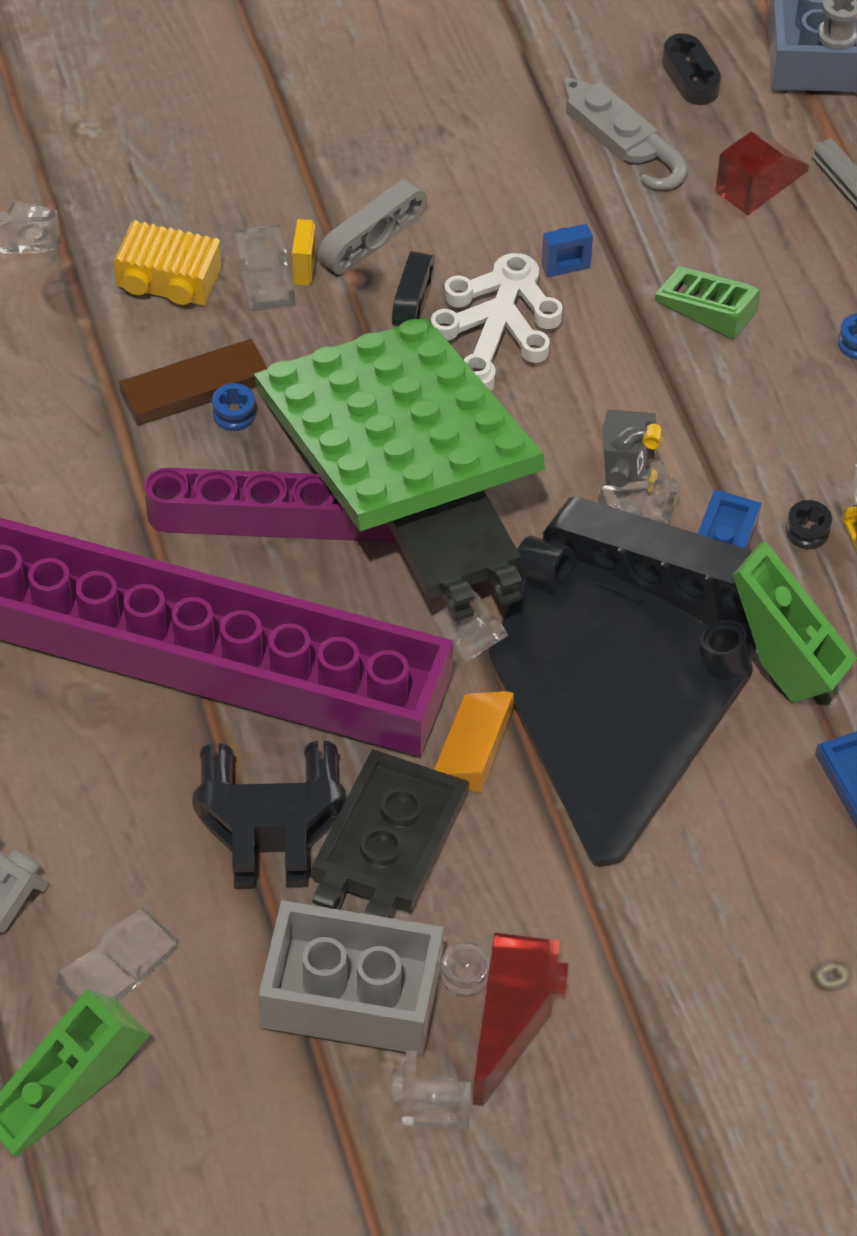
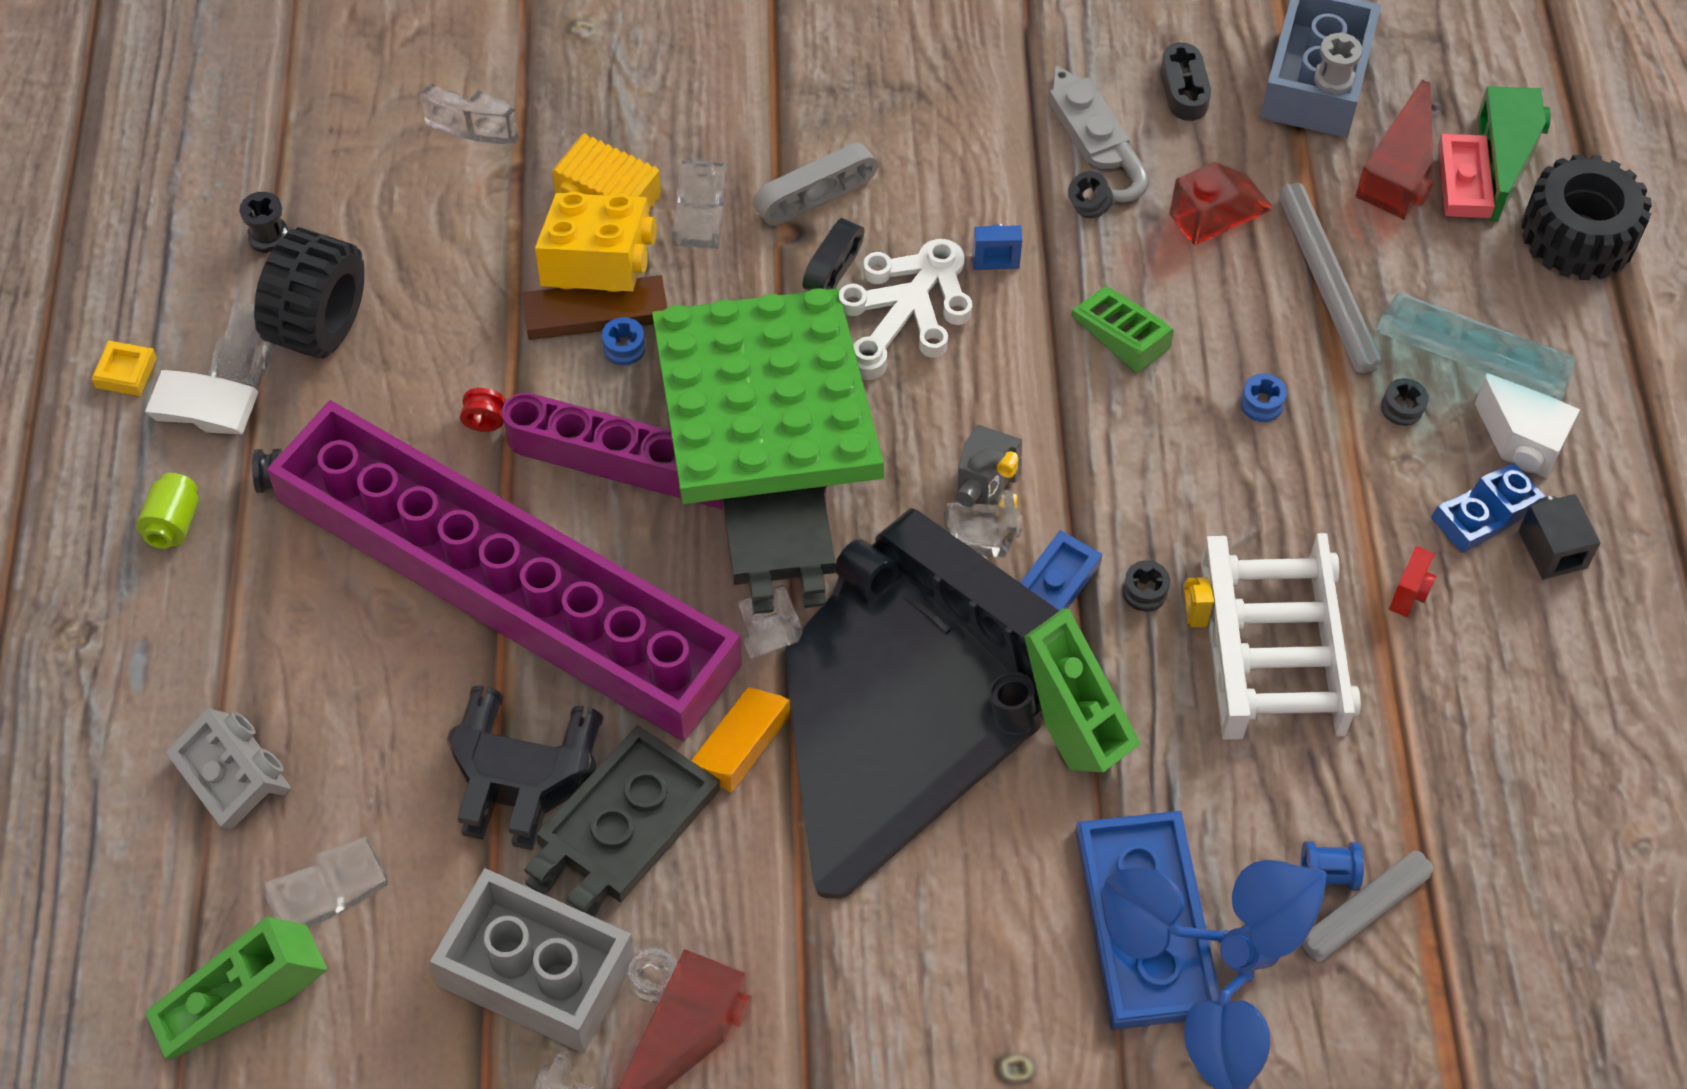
camera: 15 degrees right, 5 degrees up
yellow tile [292,219,317,286] -> none
none -> red bush [460,388,506,432]
none -> yellow brick [535,192,657,292]
none -> black bush [1068,171,1113,218]

